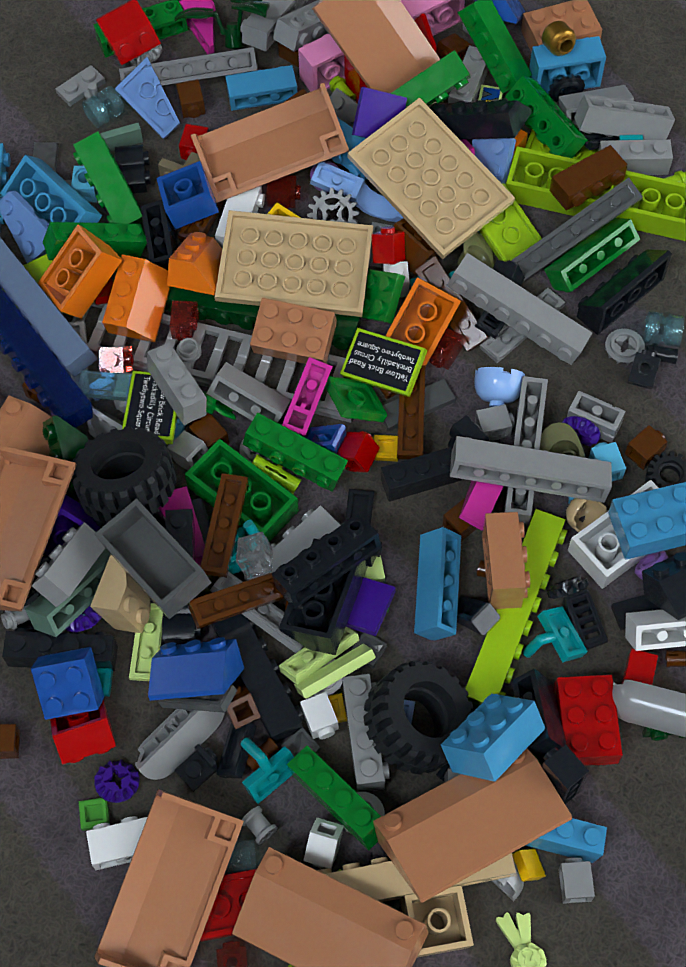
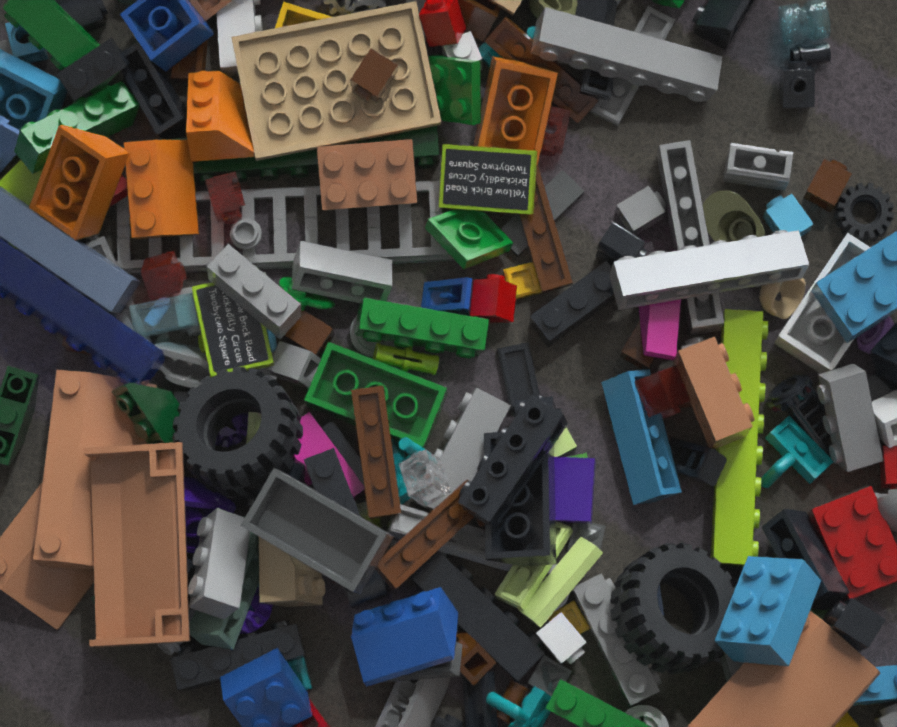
camera: 15 degrees left, 15 degrees up
yellowish green tile [129,603,163,681] -> none
dark pink slope [282,357,333,437] -> none
light blue cylinder [474,367,525,407] -> none
dark purple gear [562,416,601,446] -> none
light grey gear [605,329,645,365] -> none
none -> black brick [57,38,130,101]
none -> reddish brown brick [350,48,398,103]
none -> clear red brick [634,365,691,418]
none -> light grey brick [817,364,883,472]

